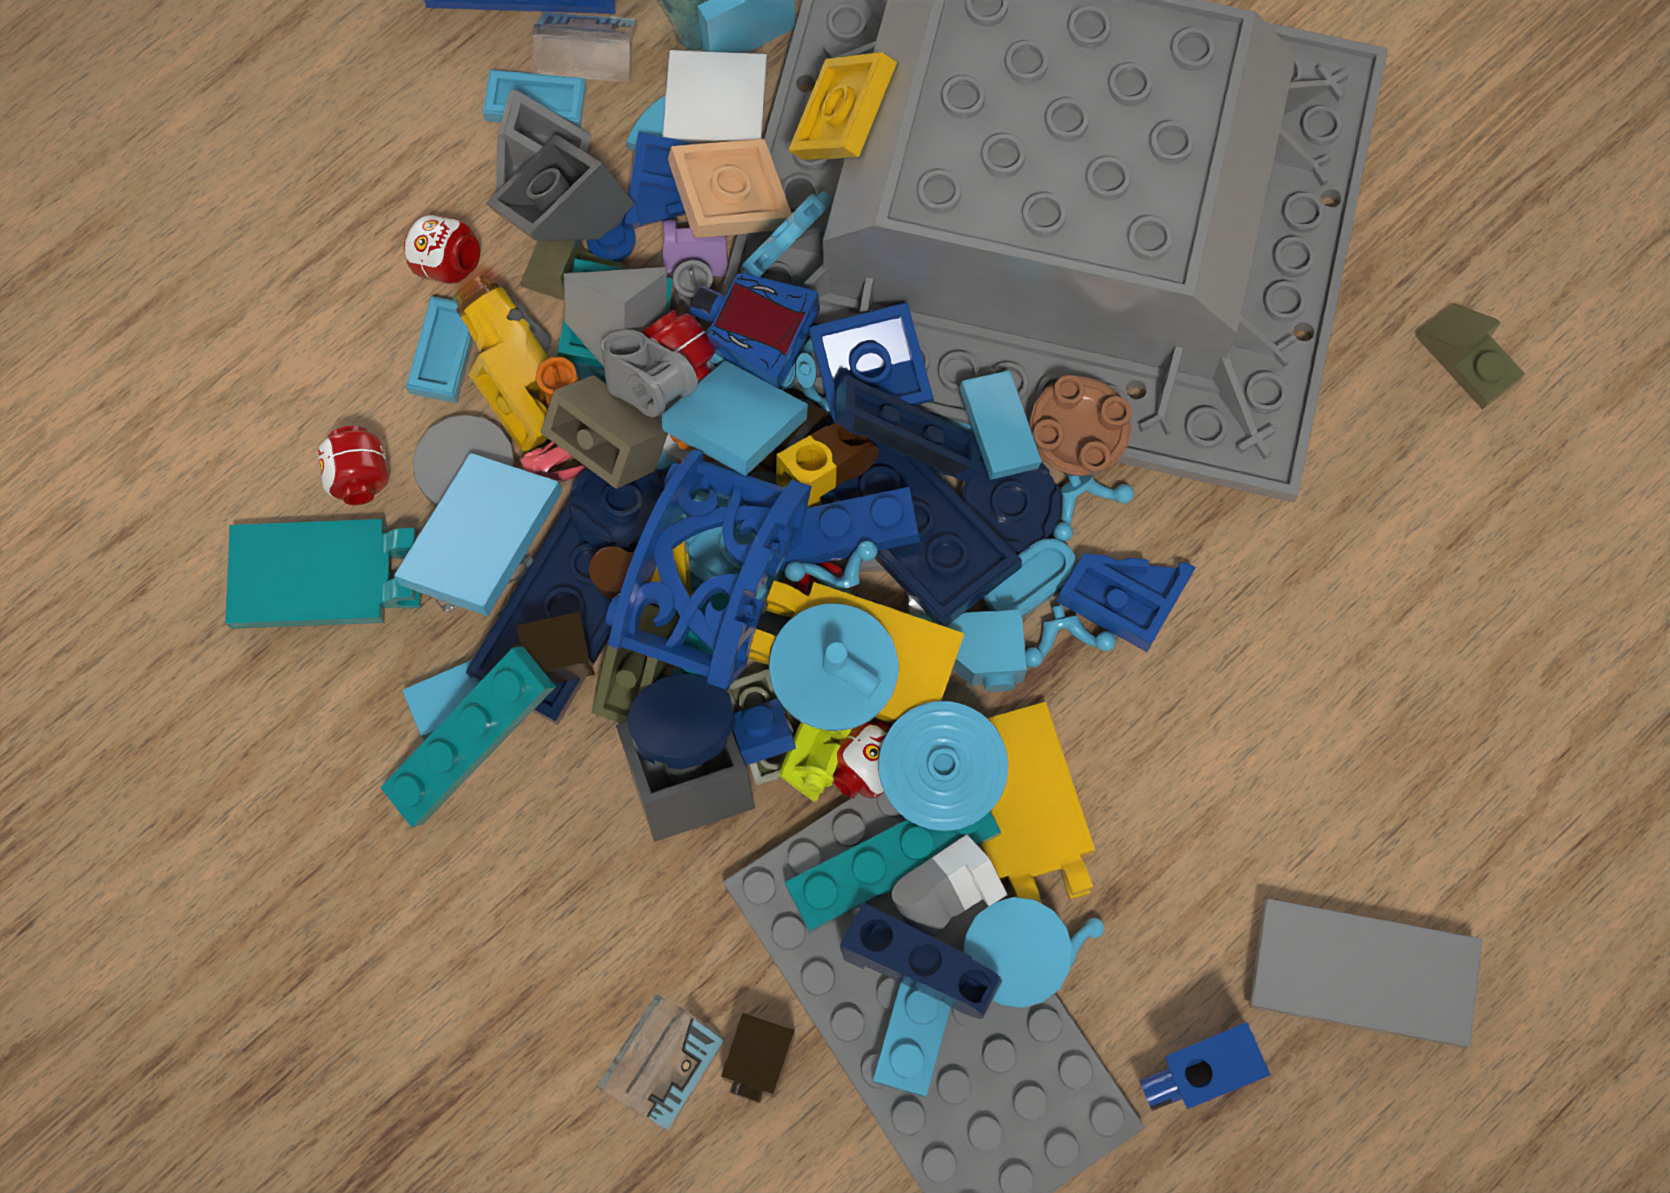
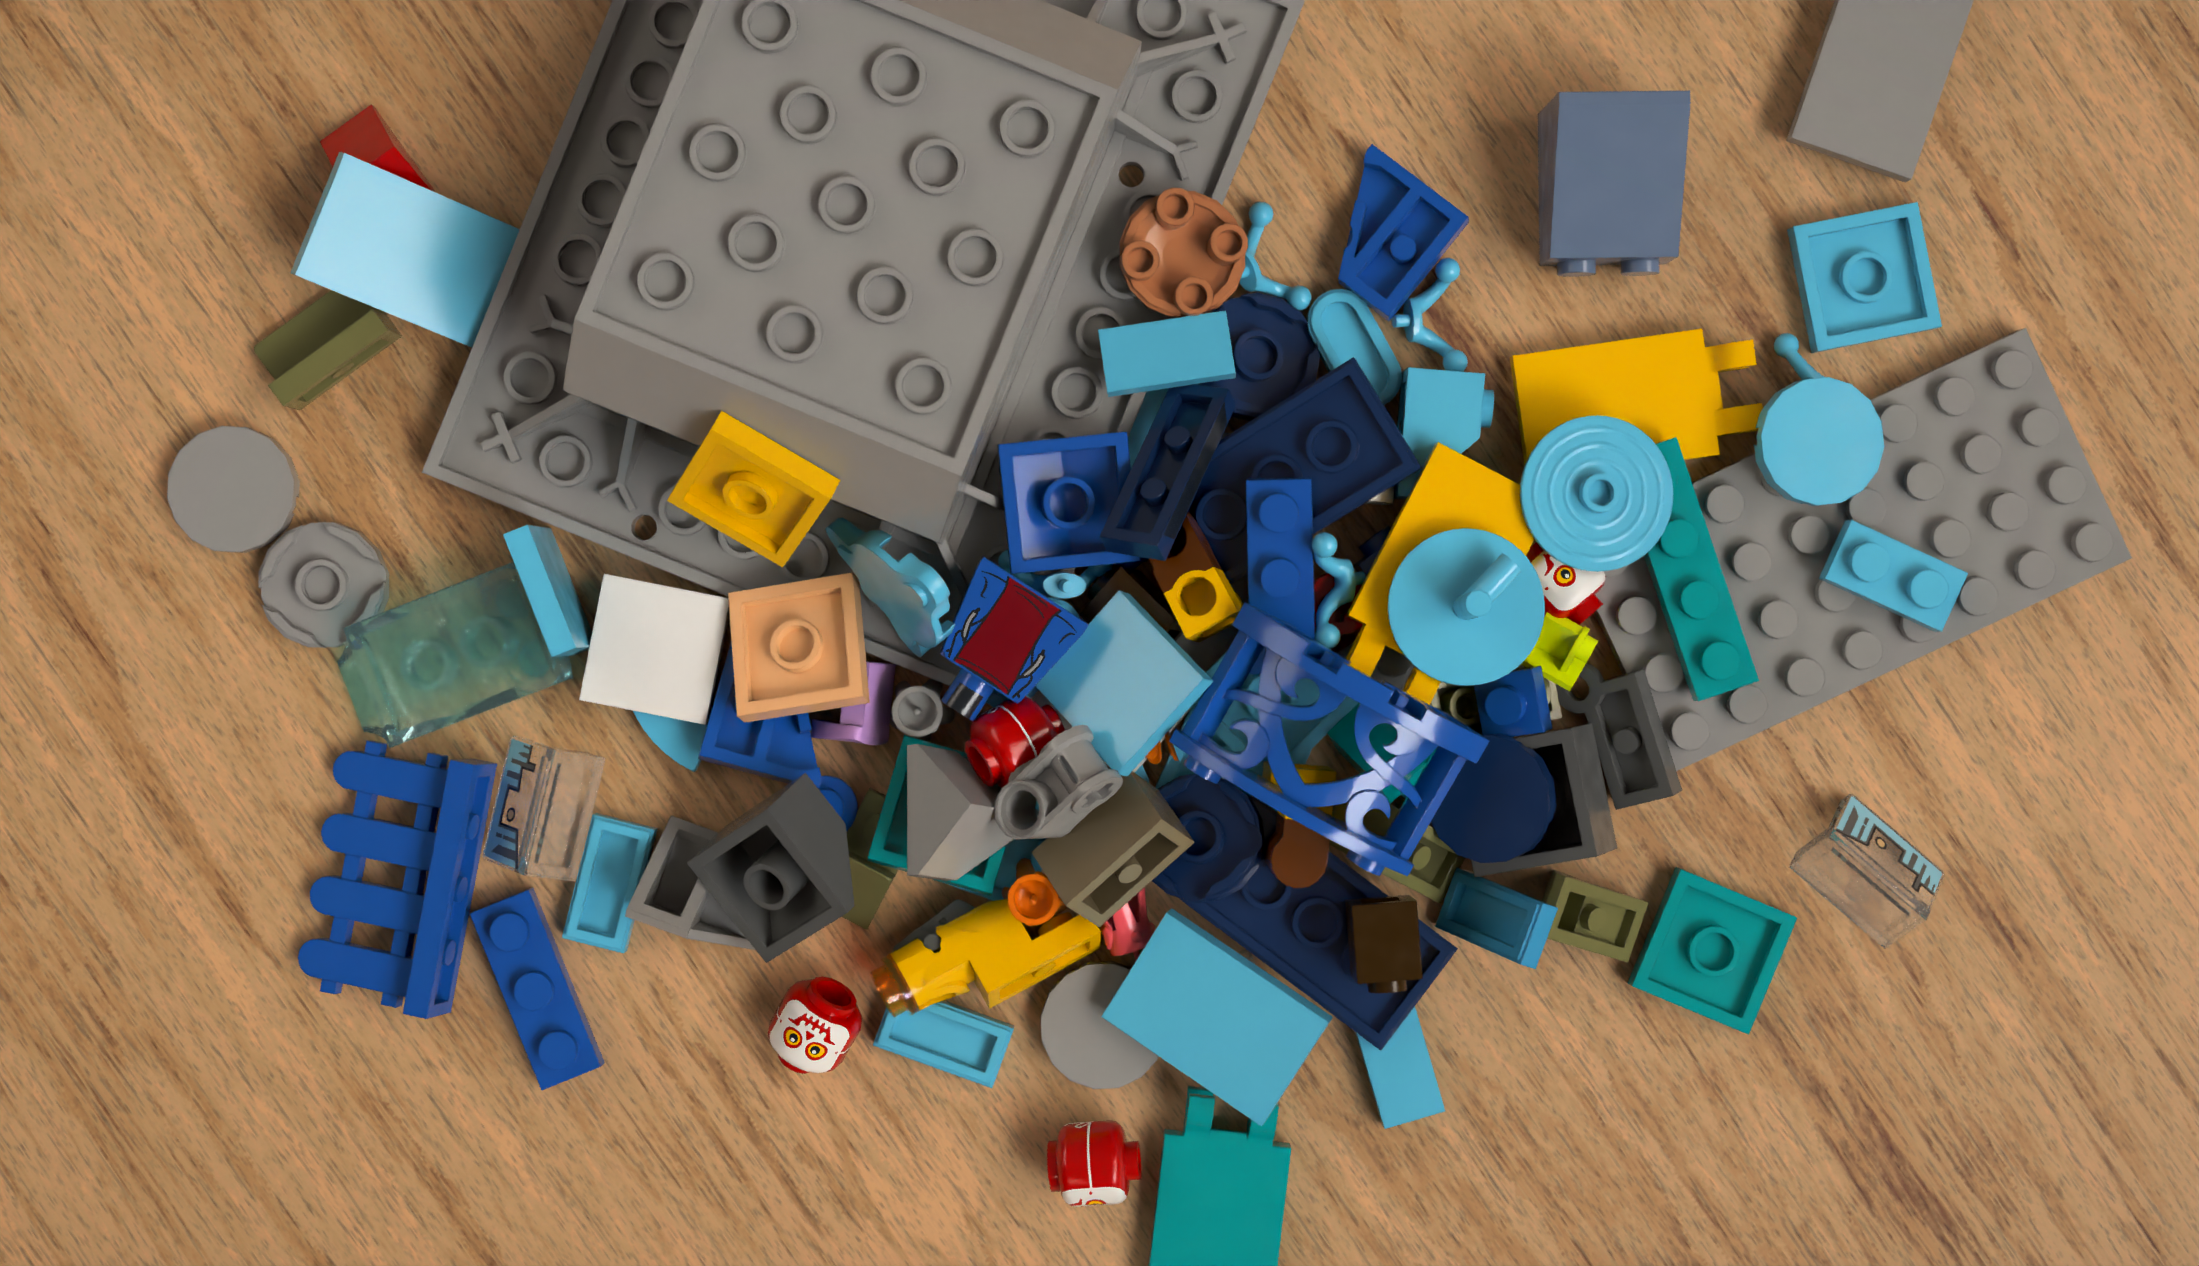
camera: 85 degrees left, 15 degrees up
teal plate [380,646,556,828] -> none
dark brown brick [721,1013,796,1103] -> none
dark blue leg [839,902,1003,1019] -> none
leg [891,835,1007,935] -> none
blue torso [1139,1022,1271,1111] -> none
none -> blue plate [470,888,605,1090]
none -> dark azure tile [1435,867,1558,969]
none -> sand blue slope [1538,90,1691,277]
none -> olive slope [1542,869,1649,962]
none -> dark grey hinge [1556,663,1682,810]
none -> teal tile [1627,867,1797,1035]
none -> medium azure tile [1787,202,1942,353]

